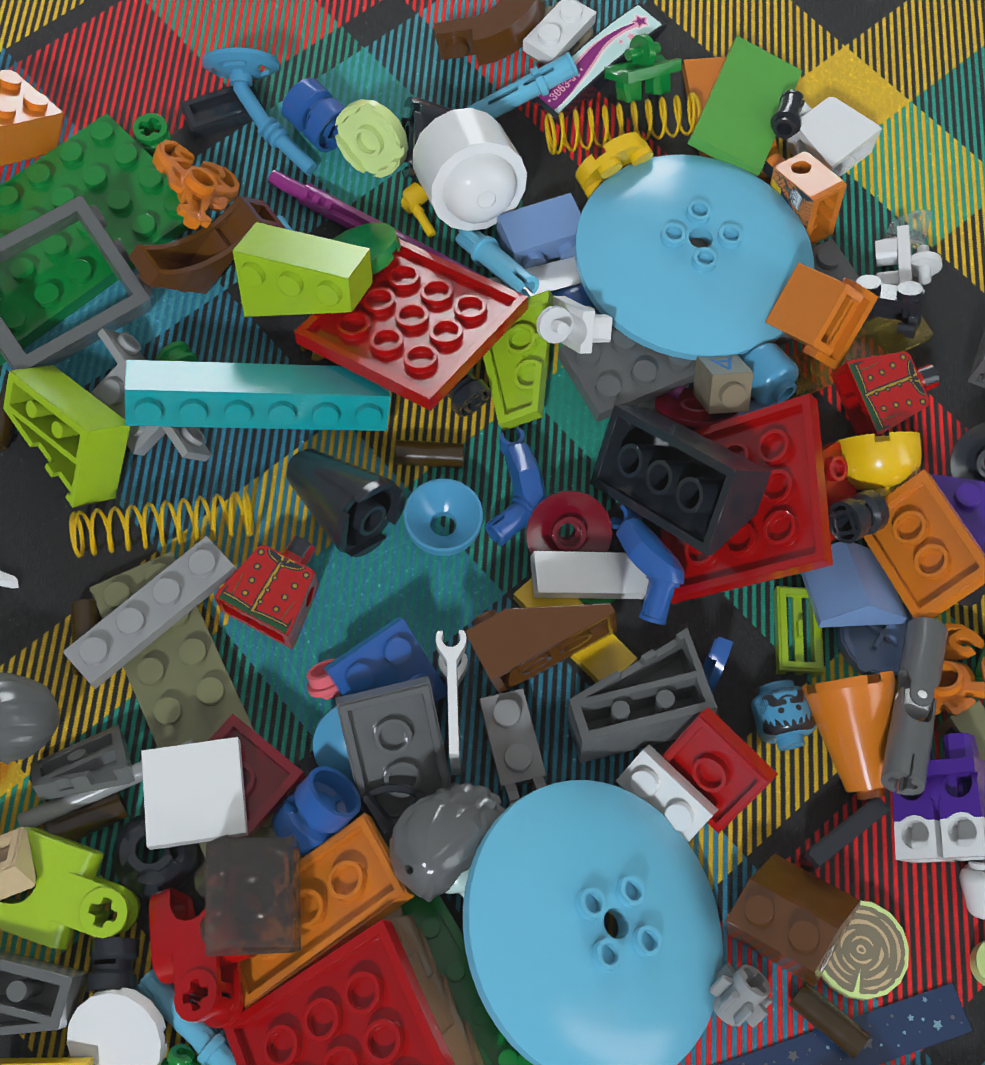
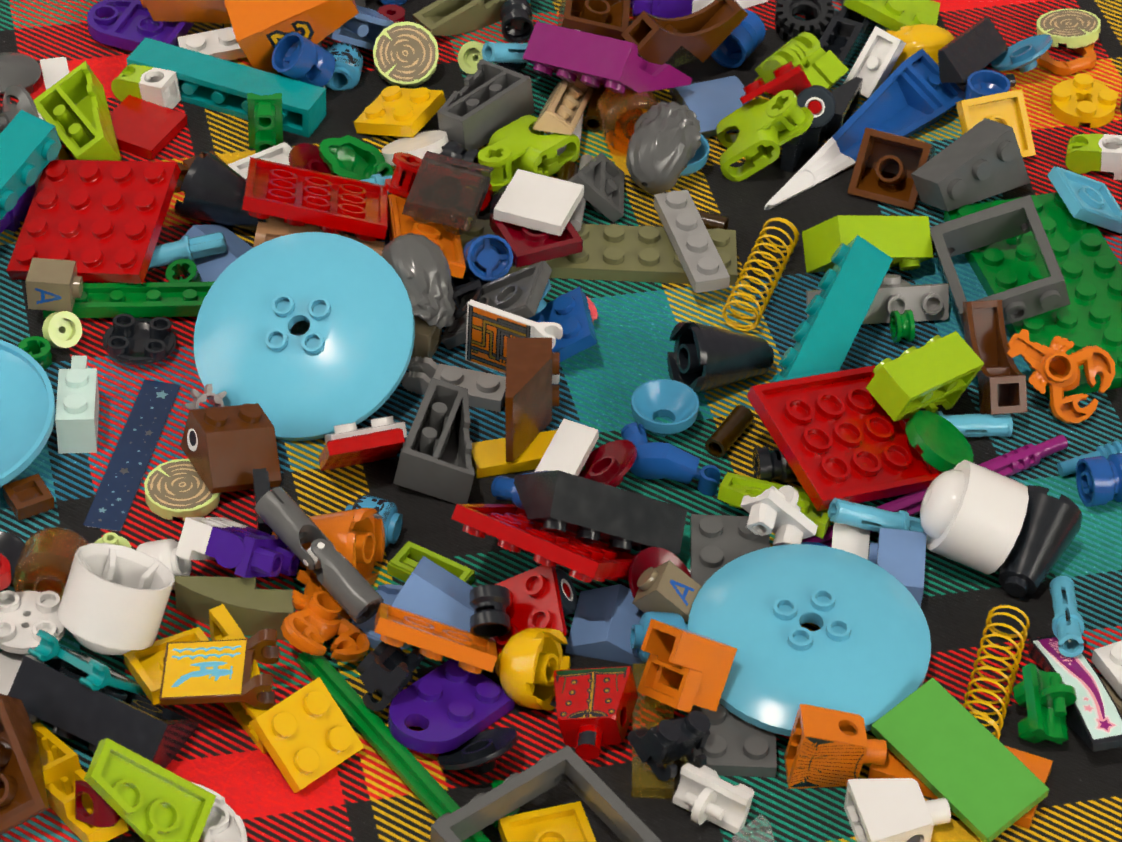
camera: 120 degrees right, 25 degrees down
red torso [214,536,319,649] -> none
yellowish green tile [335,99,408,178] -> none
yellow plate [575,132,653,199] -> none
blue tile [702,636,733,693] -> none
black pin [770,90,805,139] -> none
dark brown axle [788,981,871,1059] -> none

